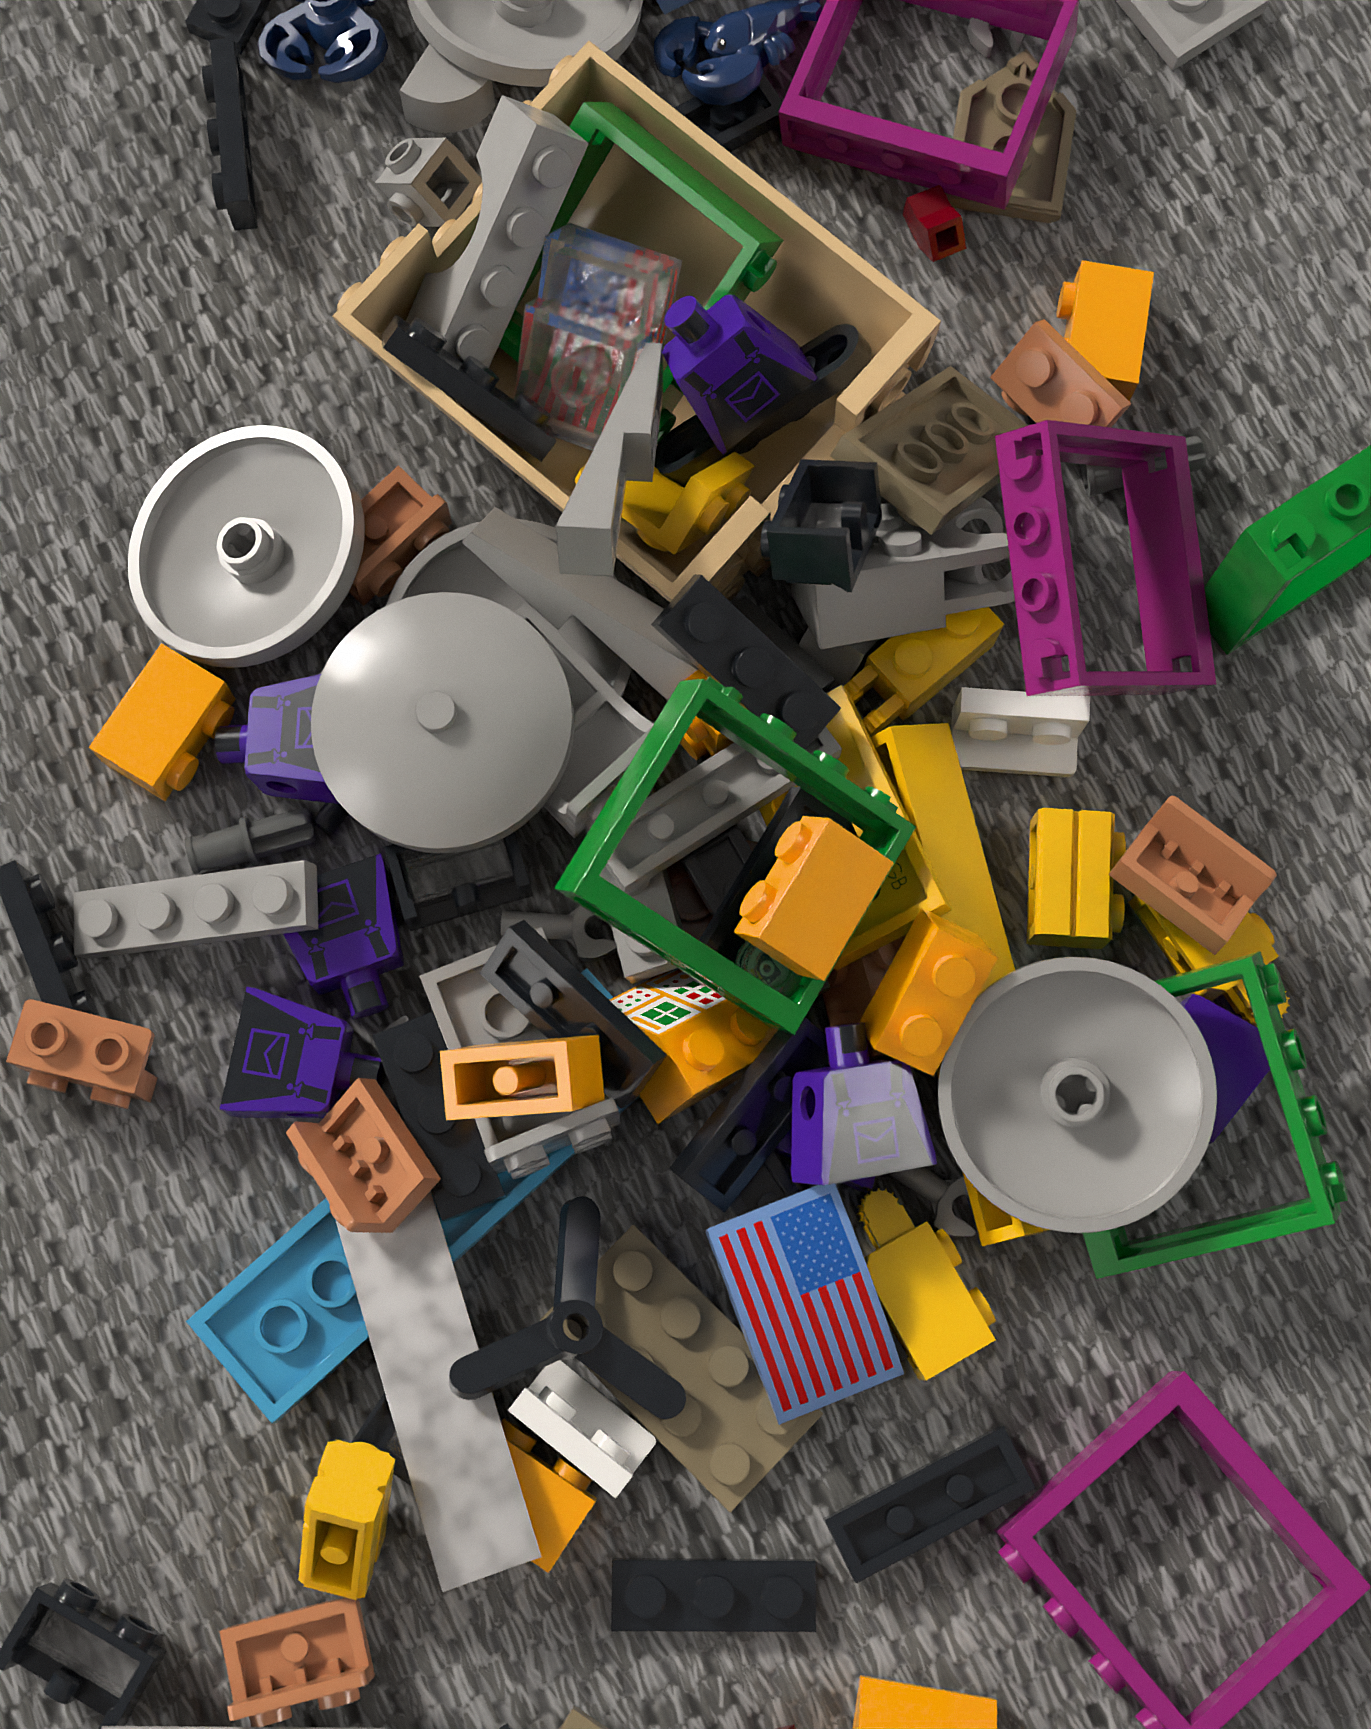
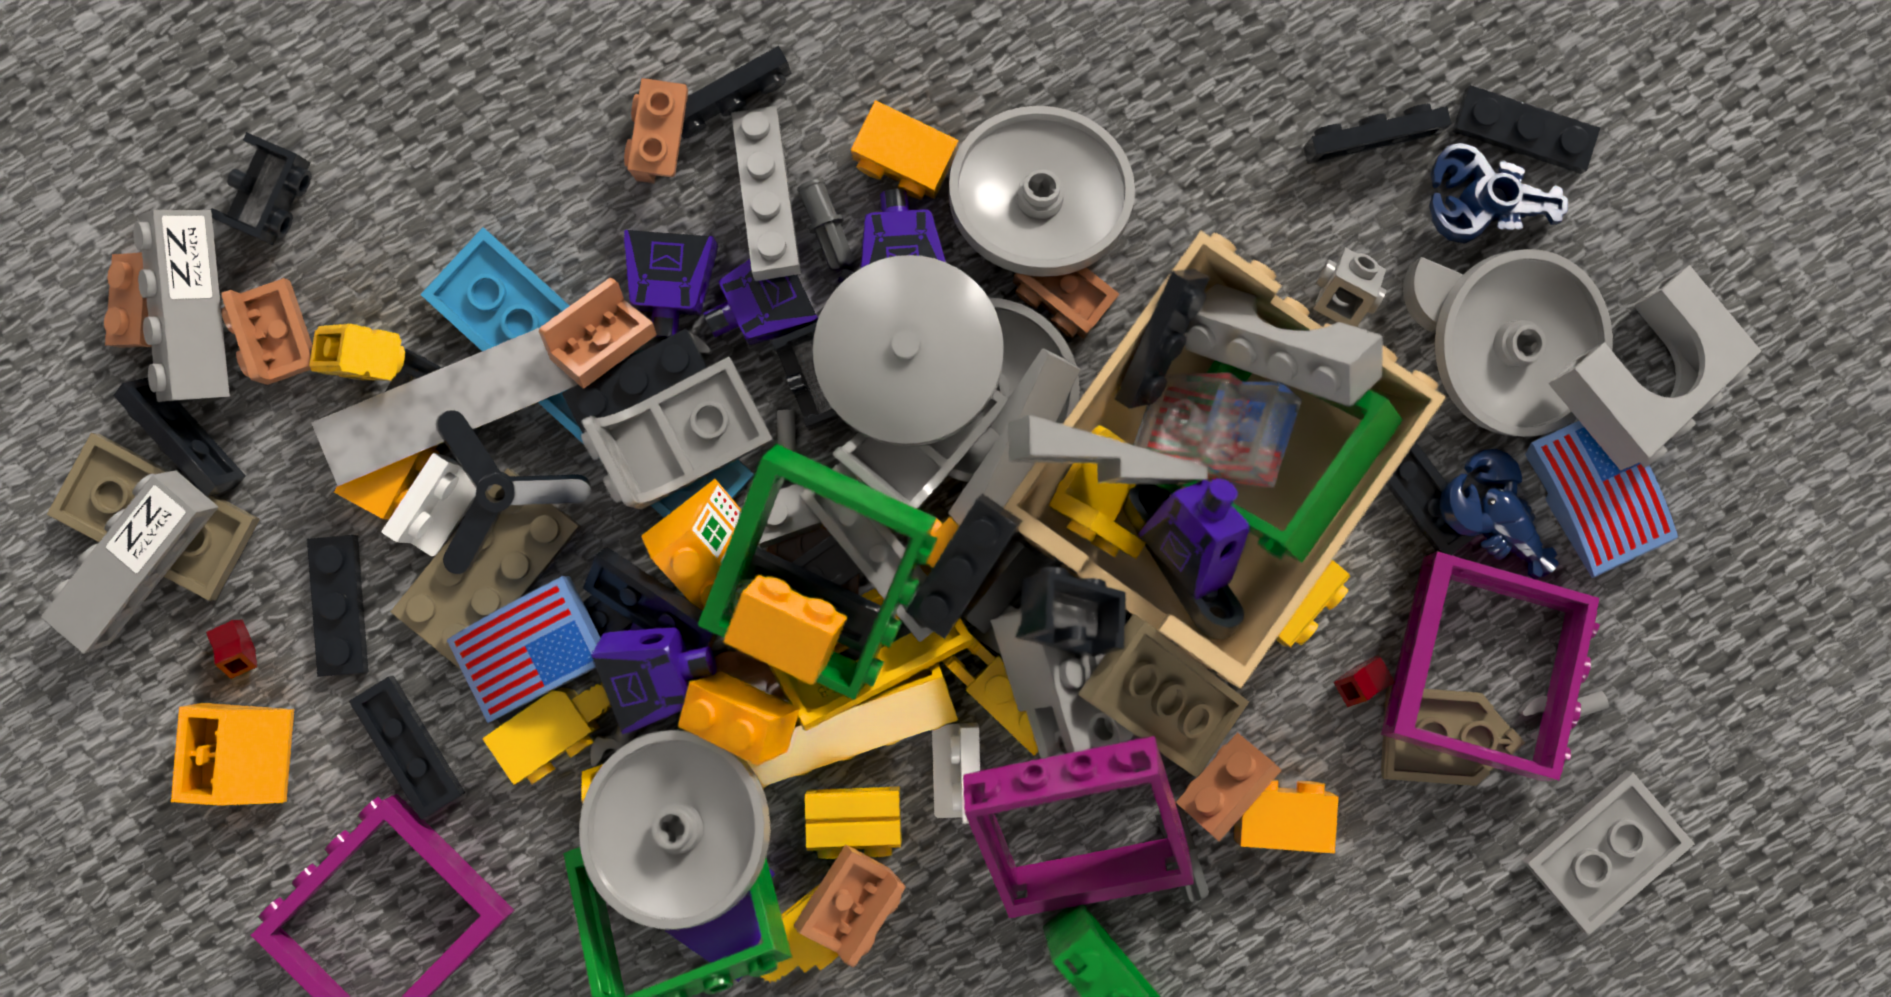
camera: 90 degrees right, 10 degrees up
light orange brick [440,1035,605,1120] -> none
black plate [480,920,667,1109] -> none

